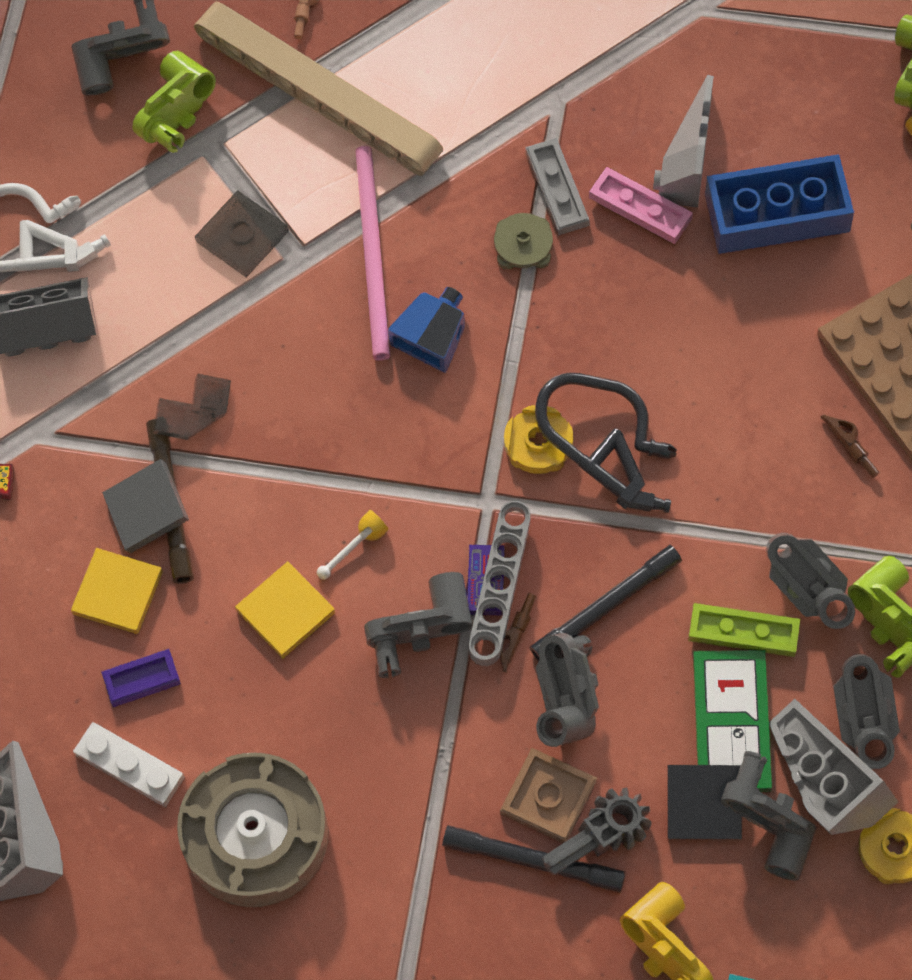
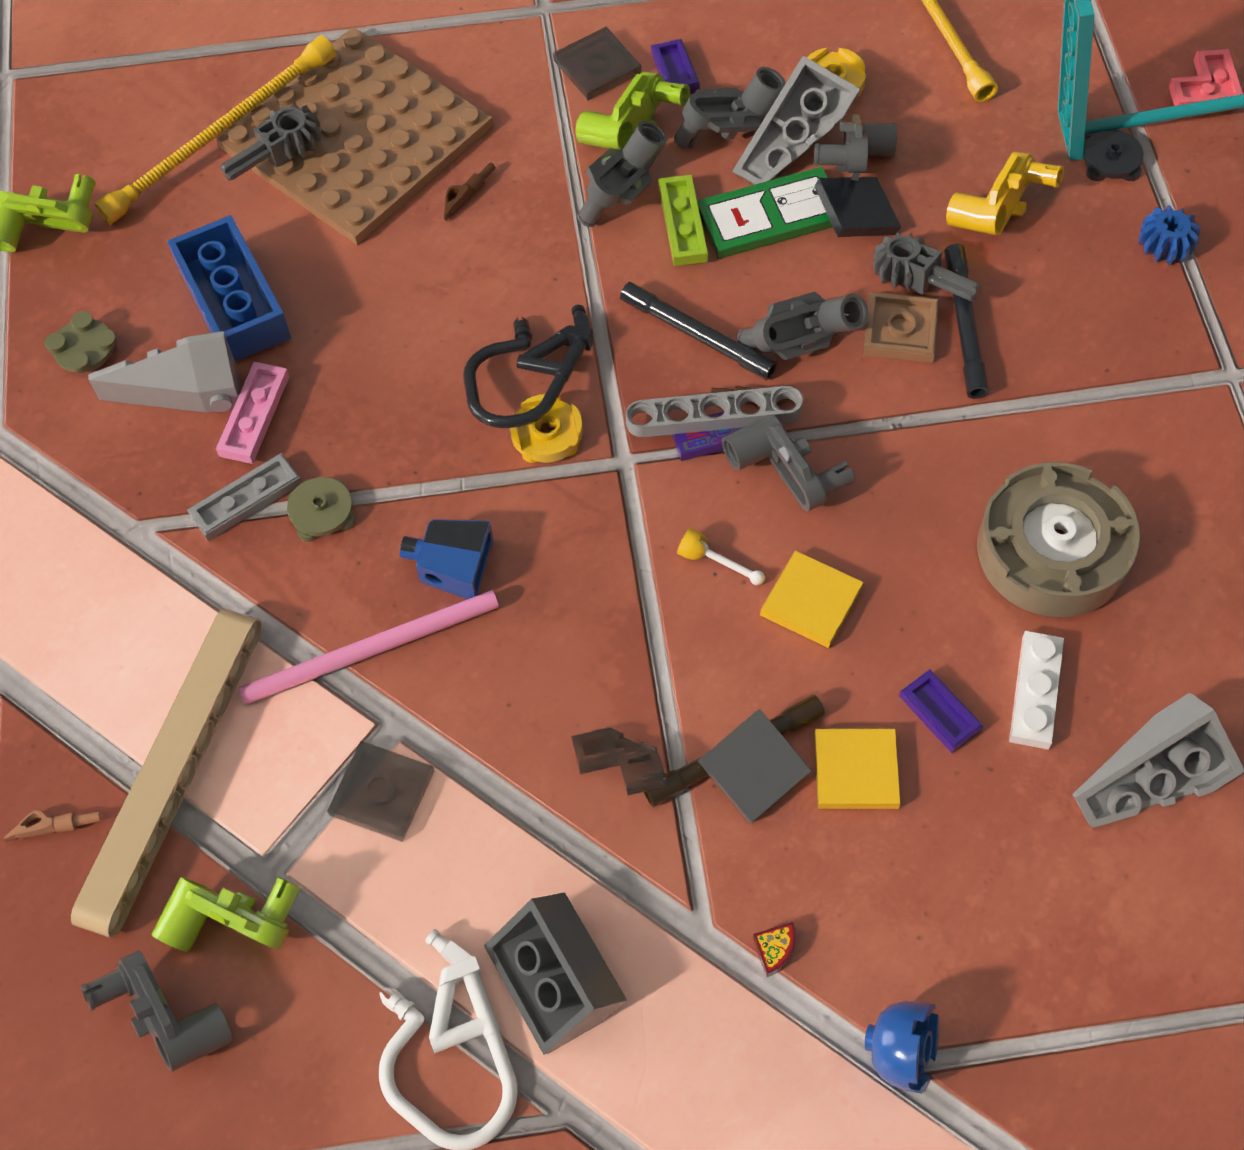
camera: 110 degrees left, 5 degrees down
none -> olive piece [44,311,117,373]

